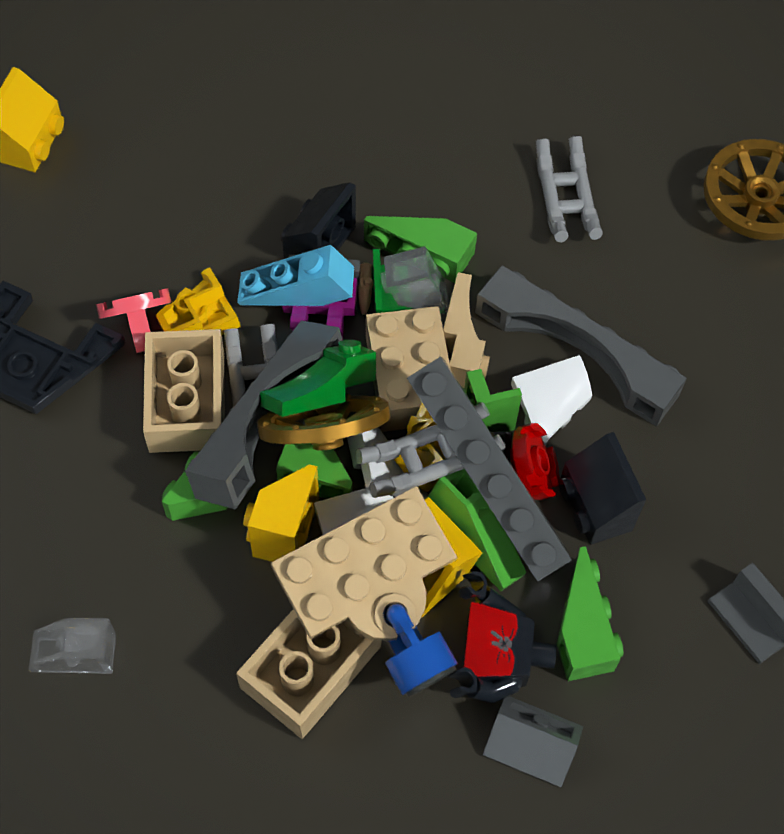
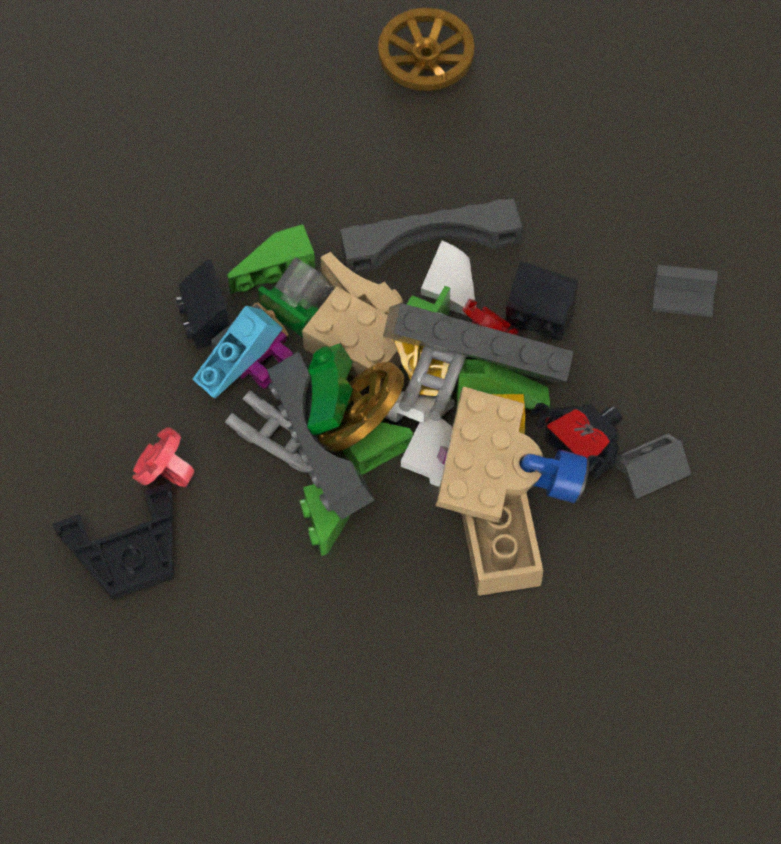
camera: 45 degrees left, 0 degrees up
clear slope [29,618,116,674] -> none
tan brick [143,329,225,453] -> none
yellow slope [156,267,241,336] -> none
yellow slope [243,465,319,562] -> none
light grey piece [536,136,603,242] -> none
bright green slope [557,546,623,681] -> none

